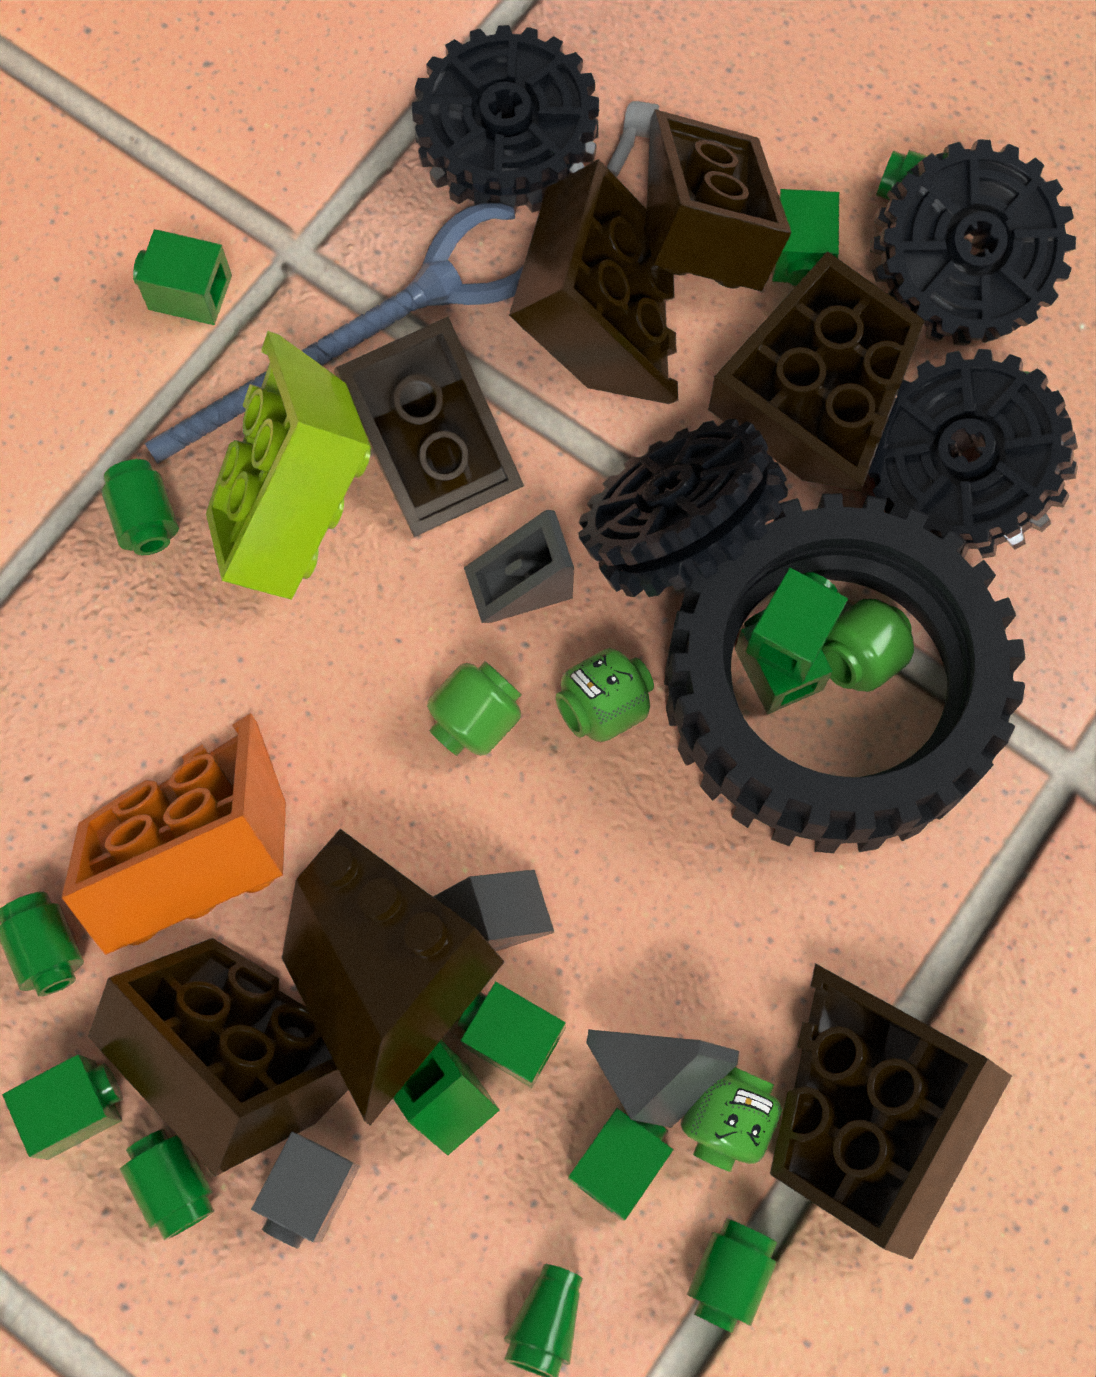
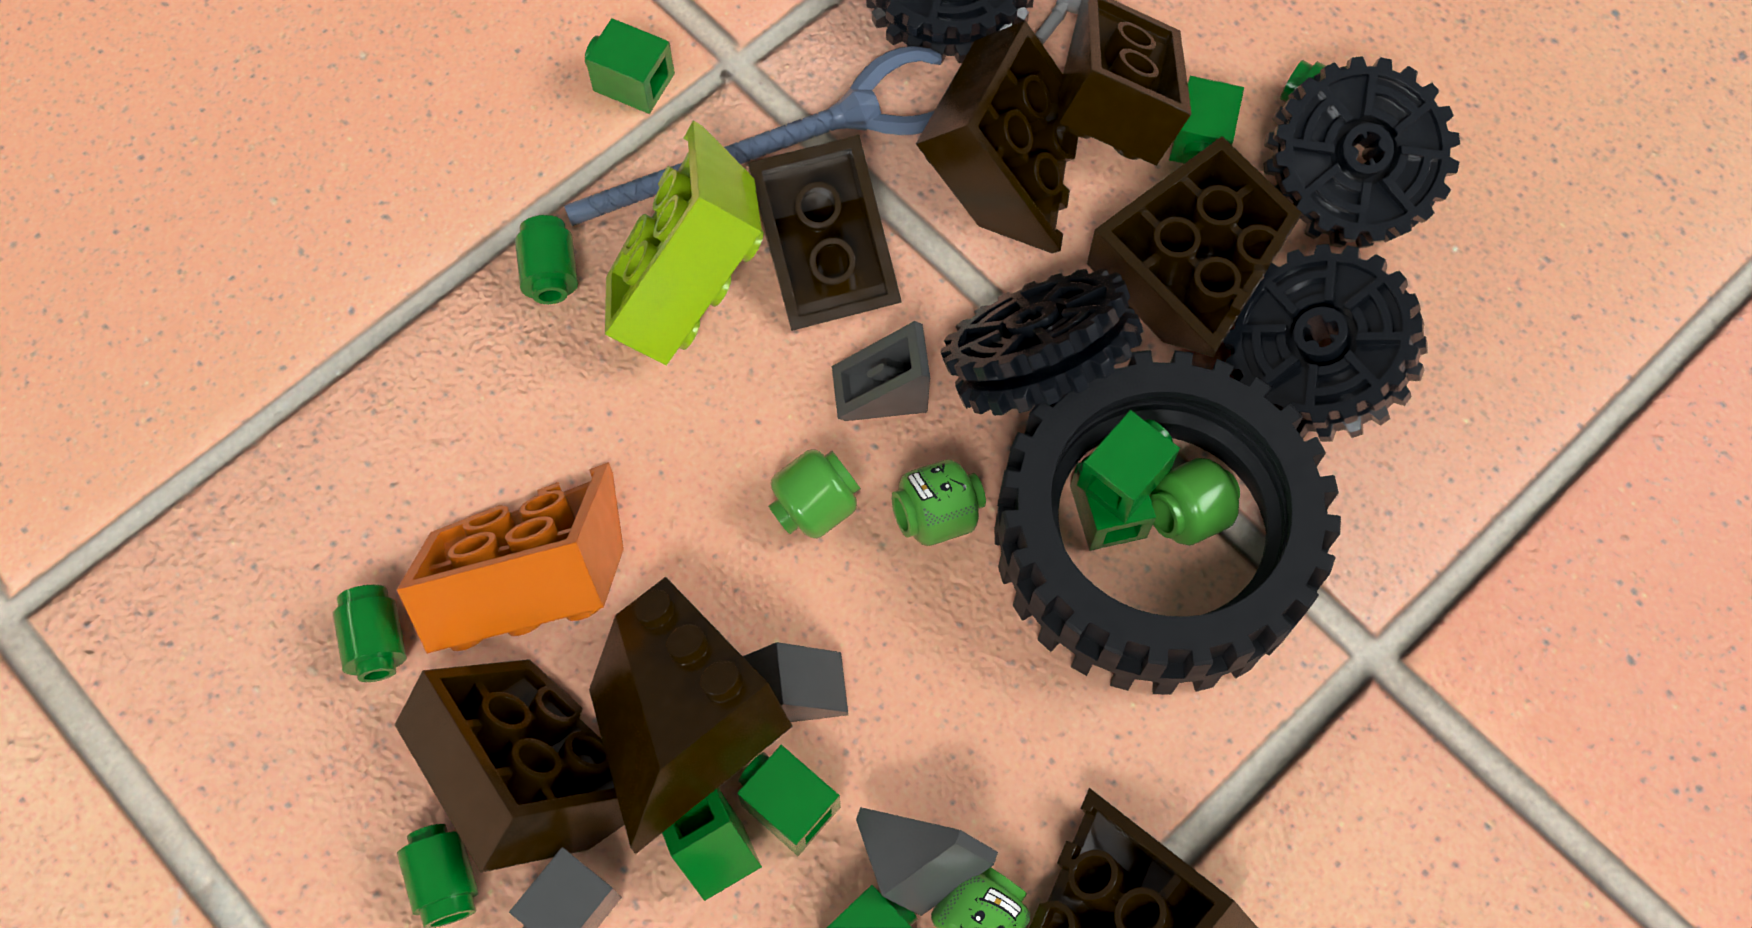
camera: 10 degrees right, 5 degrees down
green brick [2,1054,123,1160] -> none

